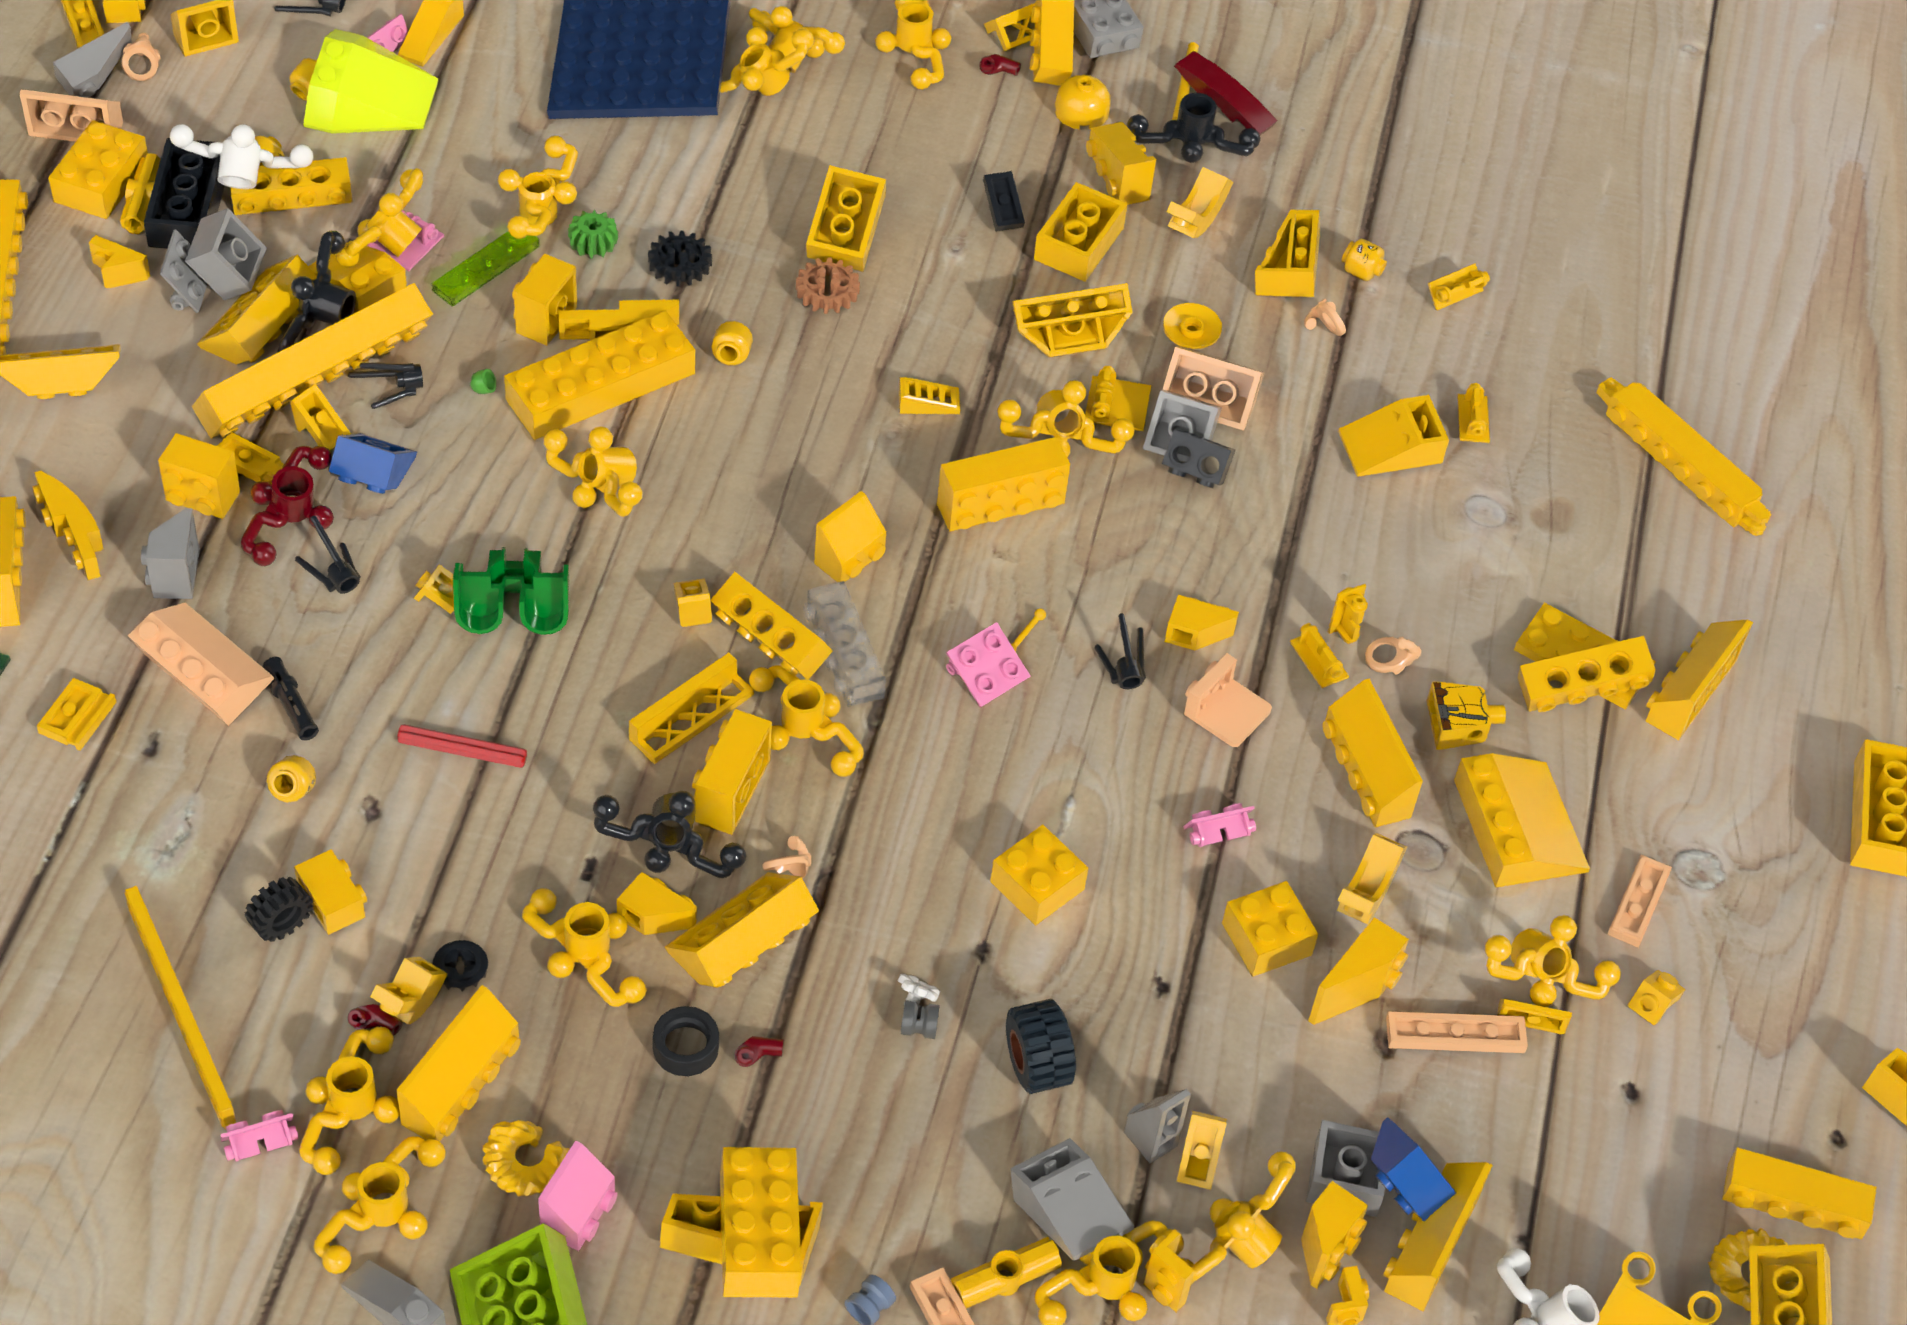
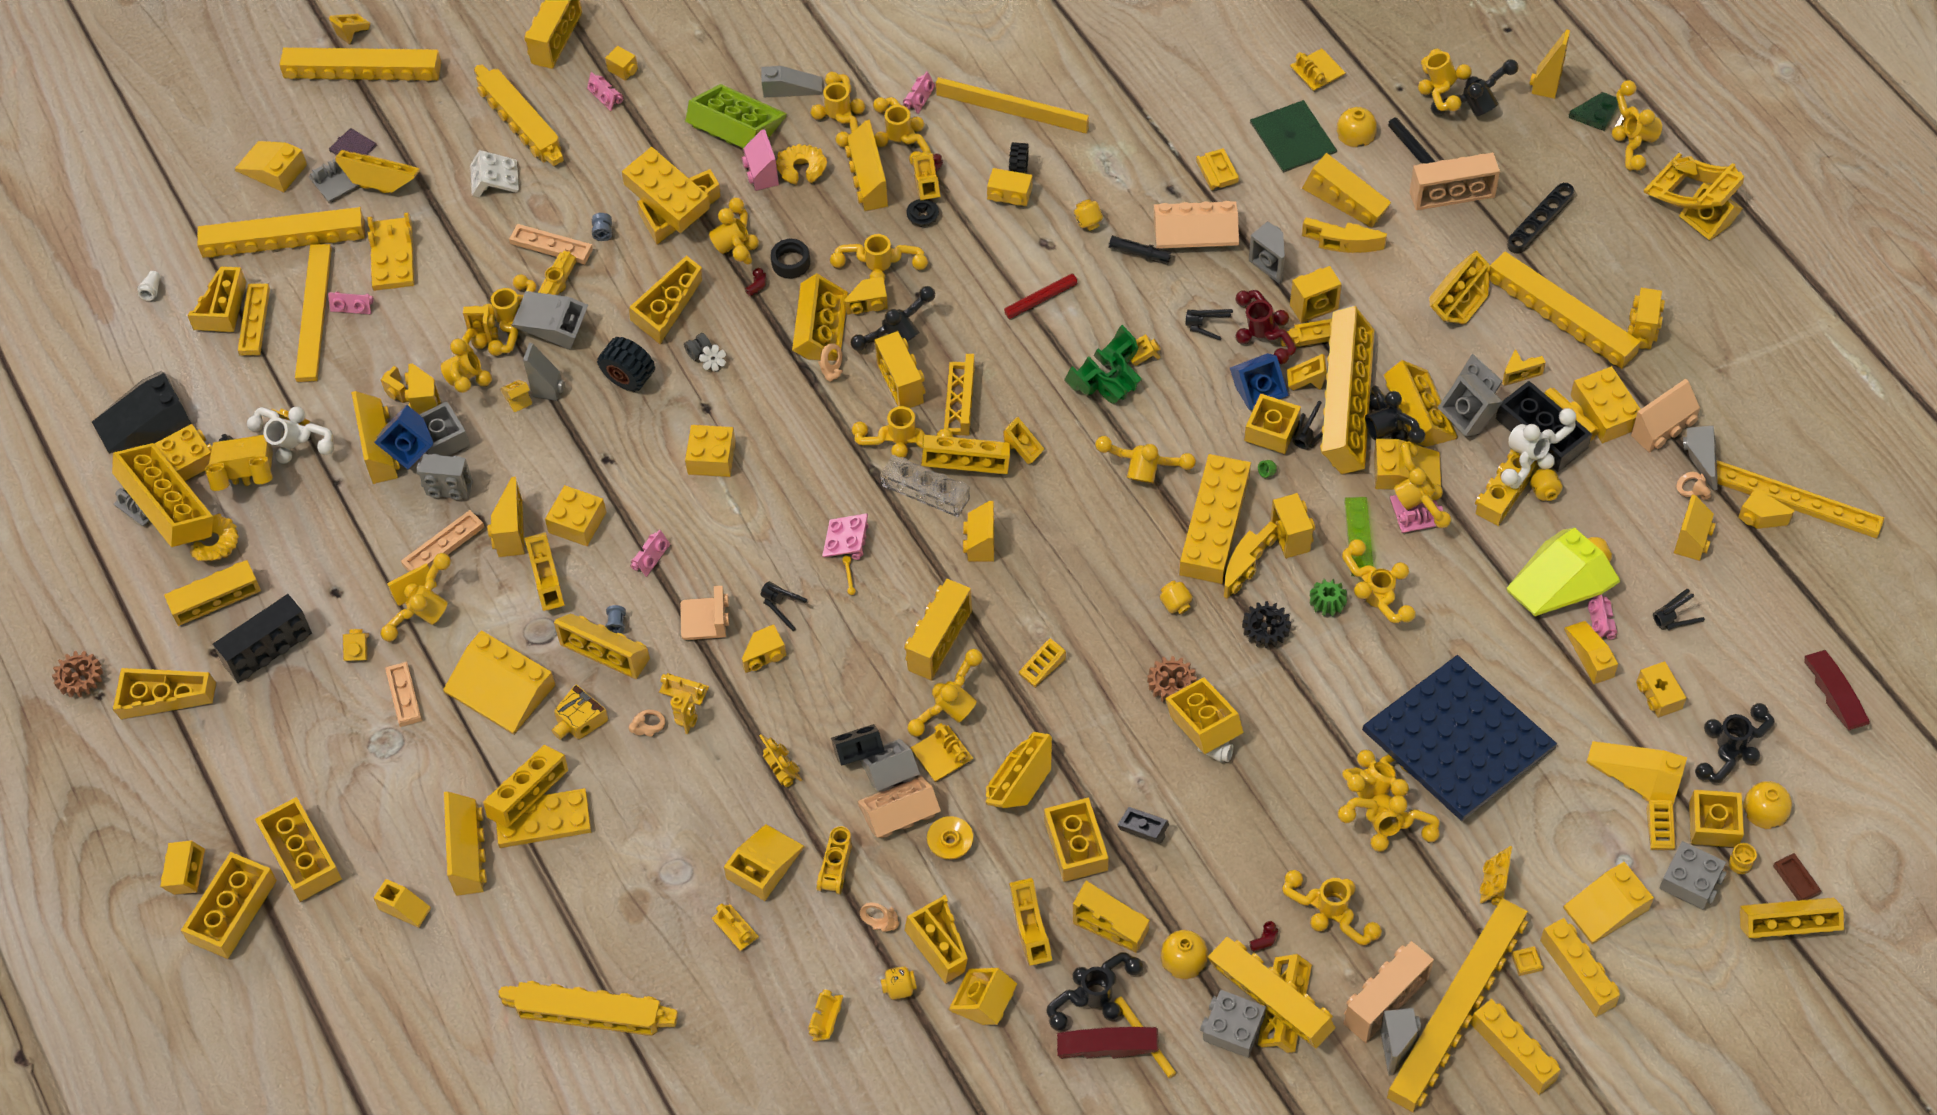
camera: 145 degrees right, 5 degrees up
none -> black brick [213,594,312,684]
none -> yellow slope [374,879,431,928]
none -> light grey brick [417,454,473,500]
none -> sand blue bush [605,605,626,634]
none -> yellow wedge [629,255,702,344]
none -> yellow wheel [709,198,759,265]
none -> yellow hinge [759,734,802,787]
none -> yellow piece [817,826,852,895]
none -> yellow slope [949,968,1017,1025]
none -> yellow brick [1244,393,1301,454]

